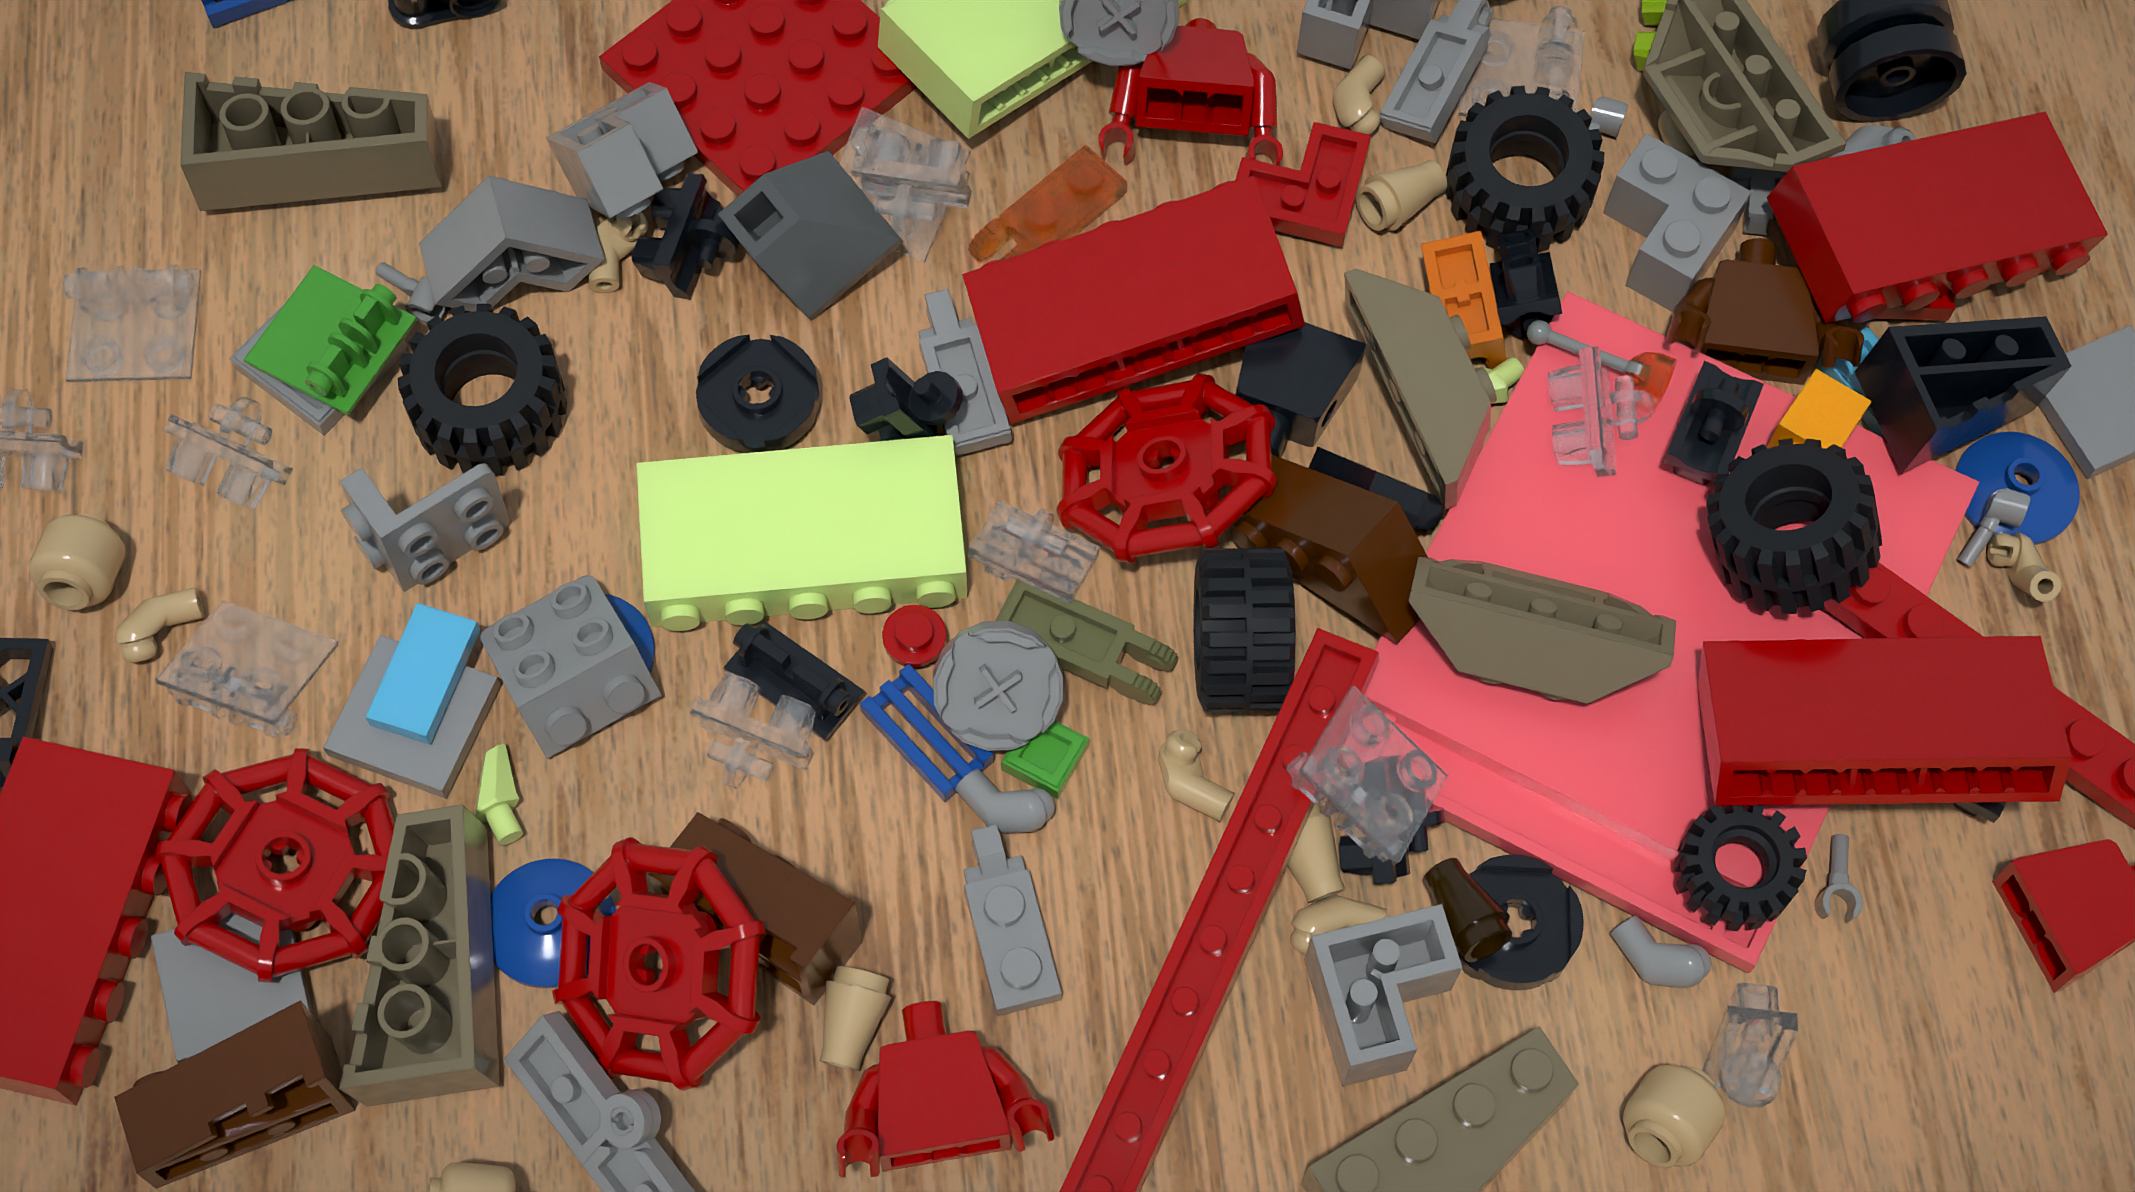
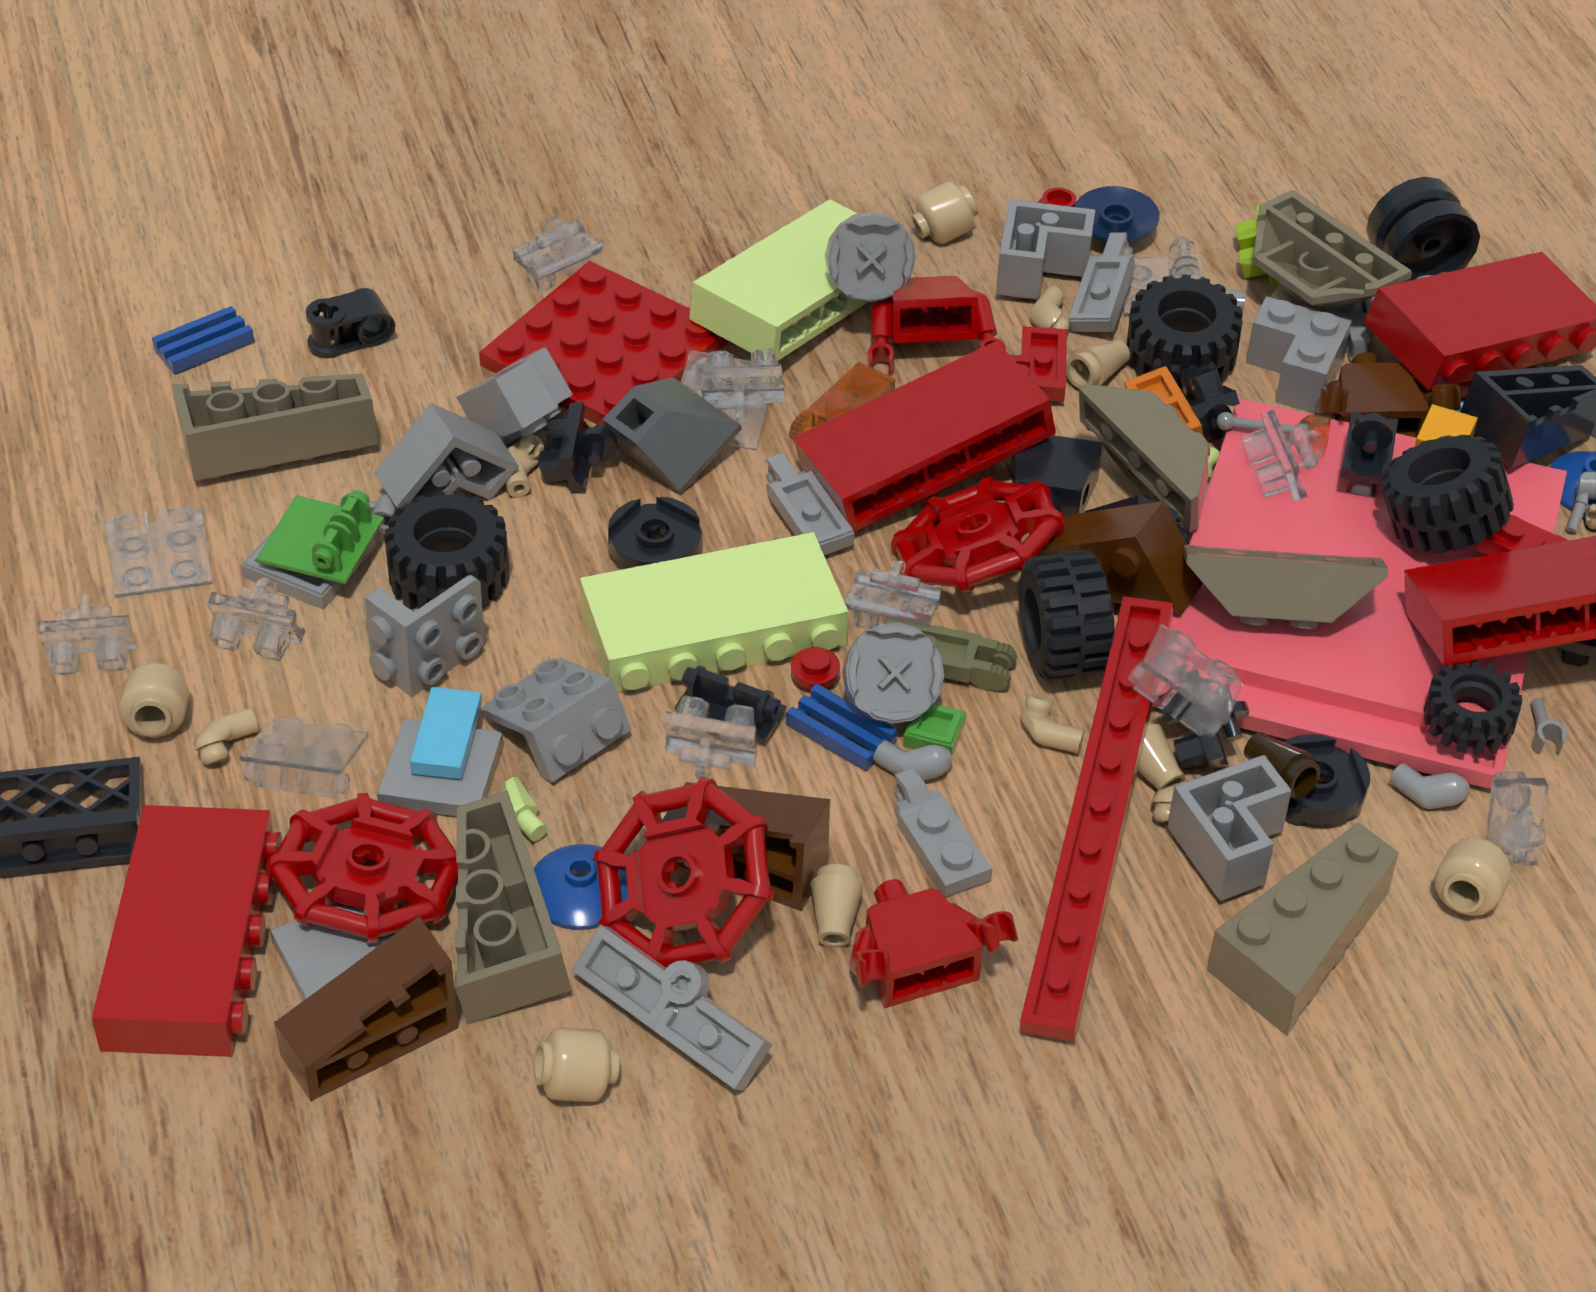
camera: 10 degrees left, 20 degrees down
black hips [849,357,963,441] -> none

